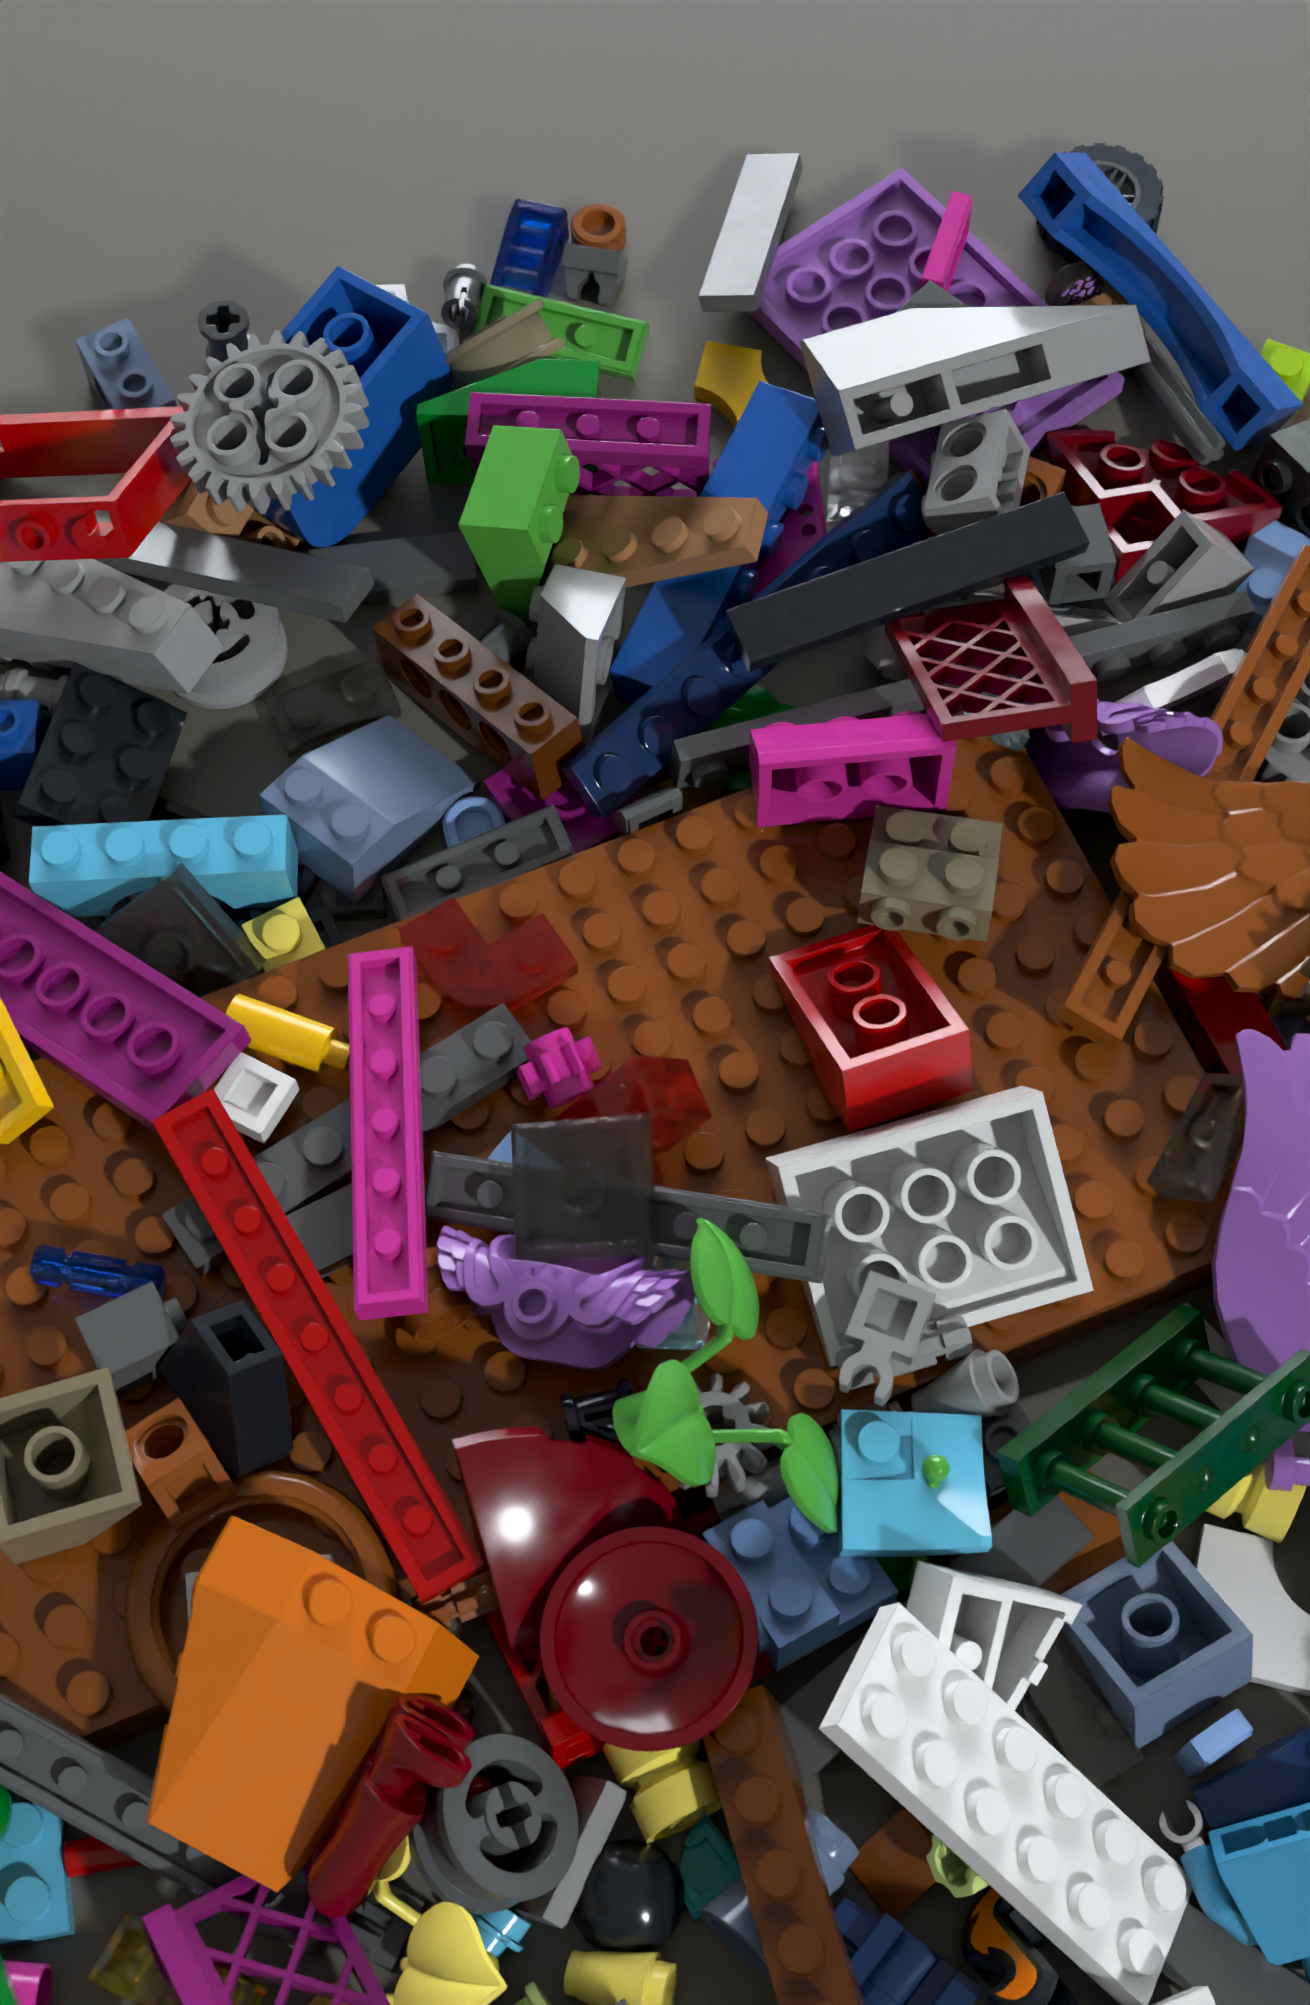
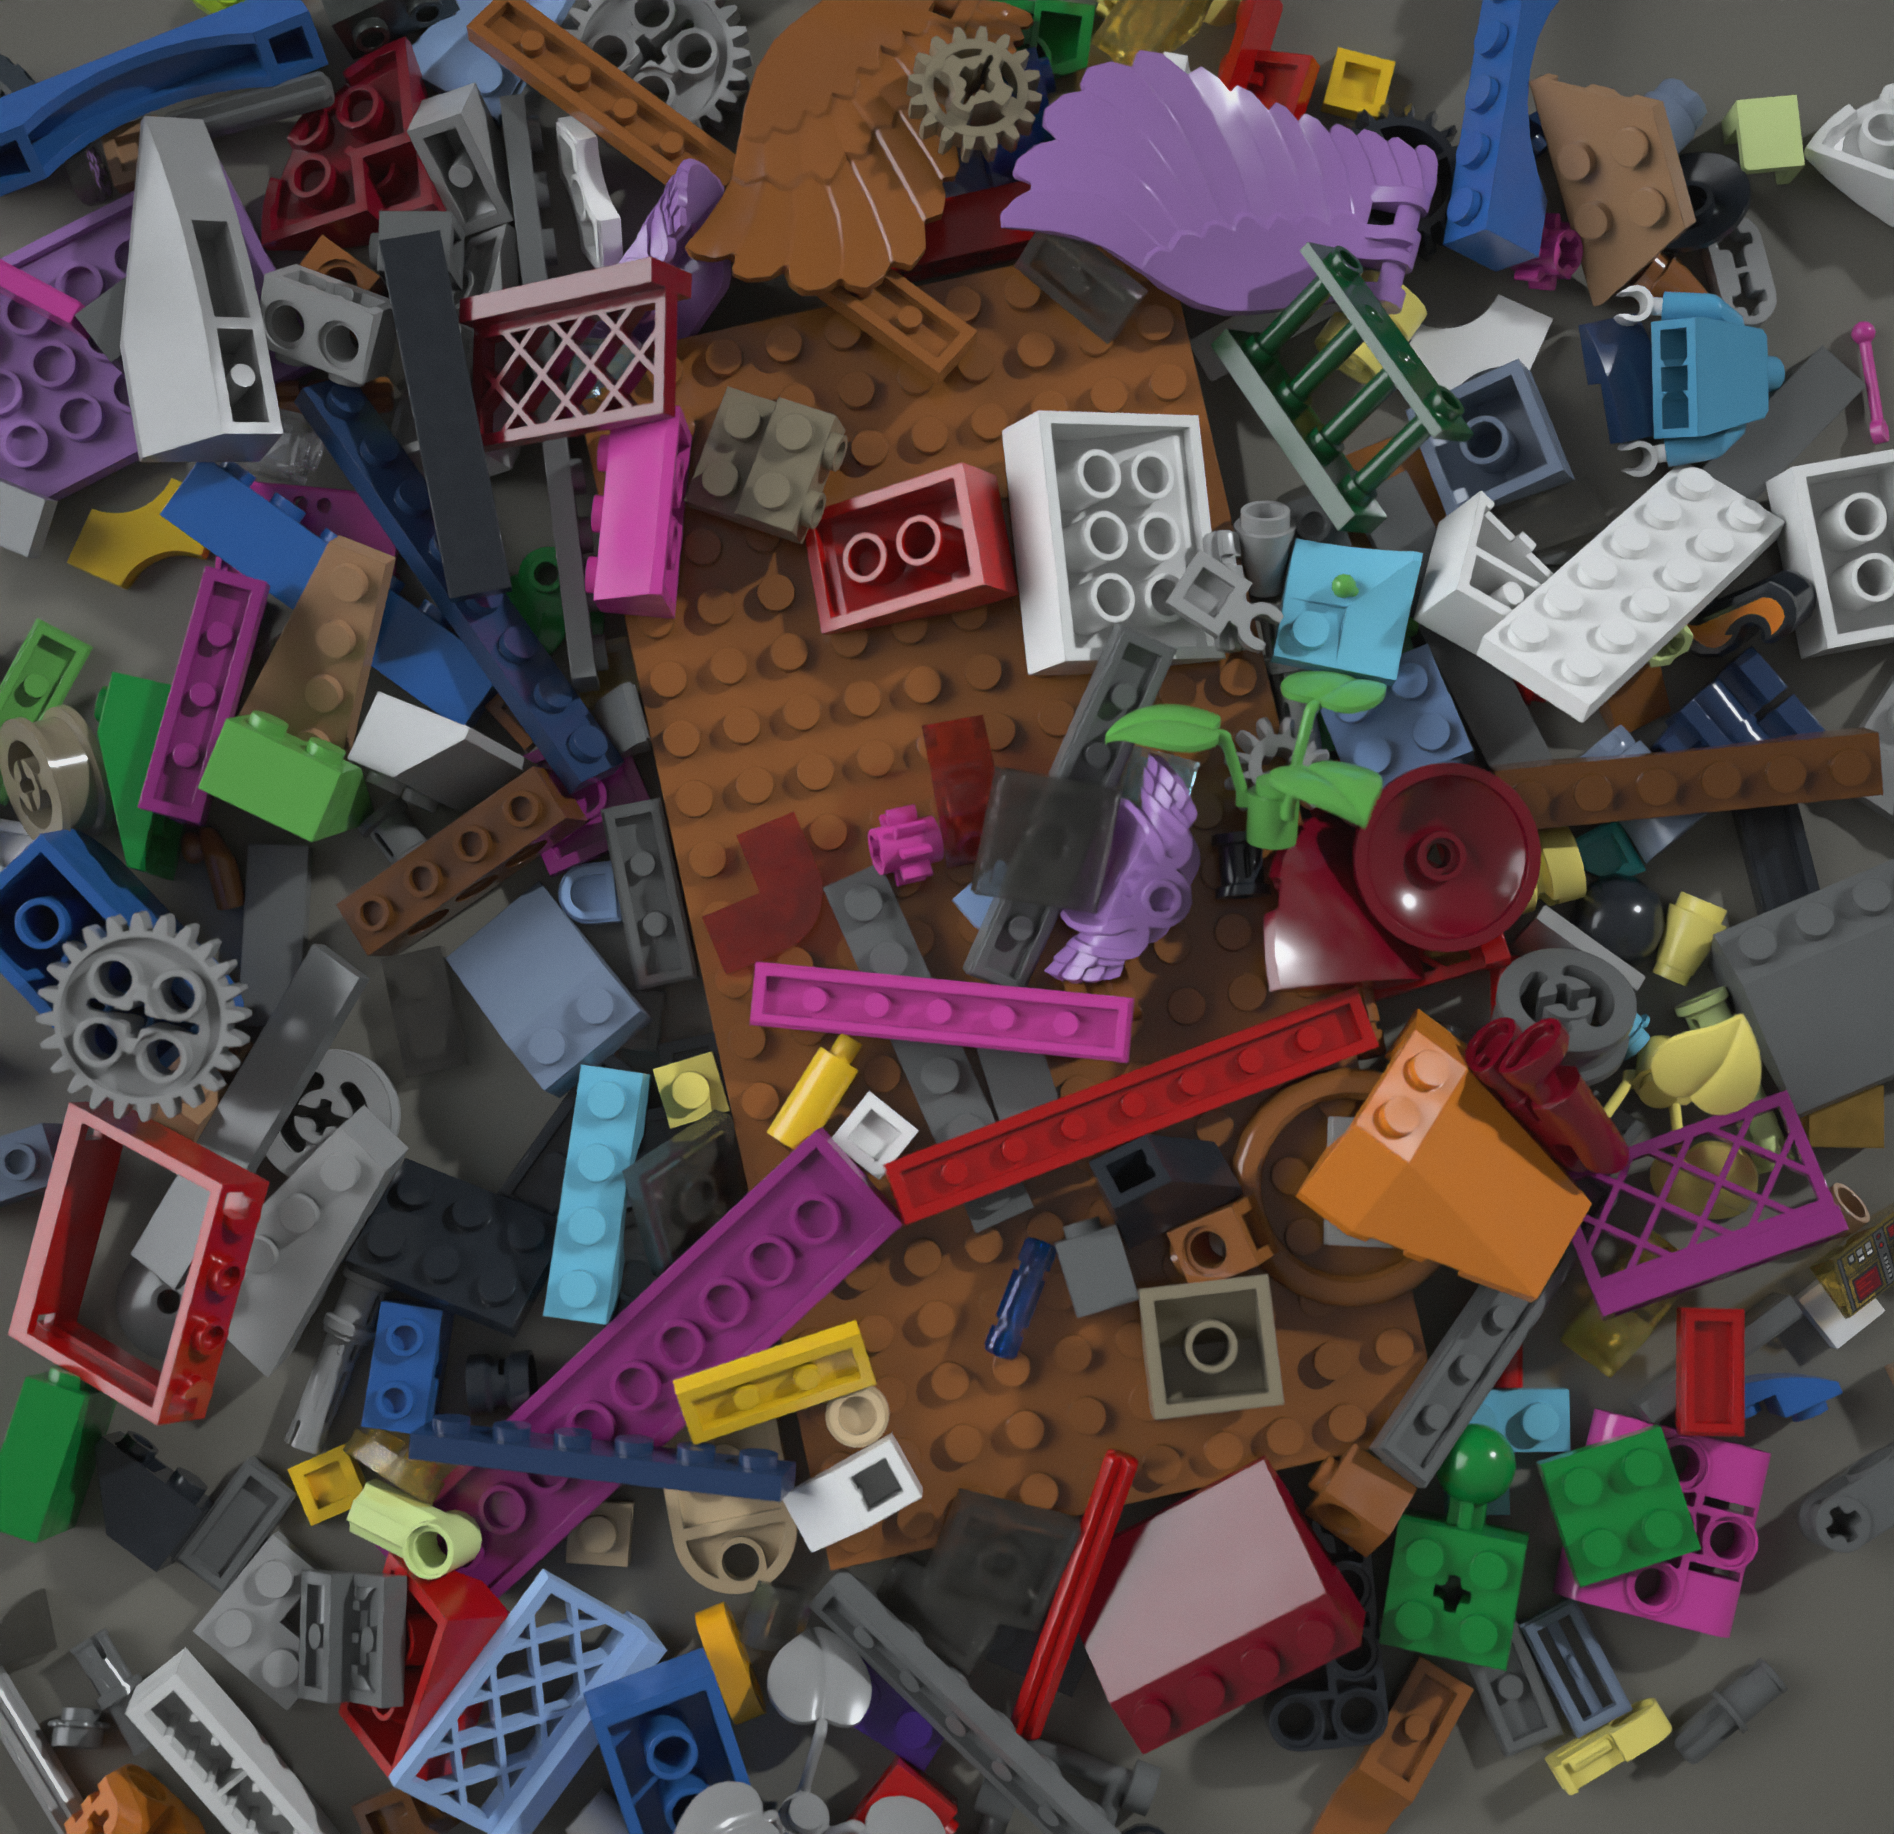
camera: 75 degrees left, 20 degrees up
light blue tile [1174,1708,1254,1778] -> none
none -> dark orange arm [180,826,245,910]

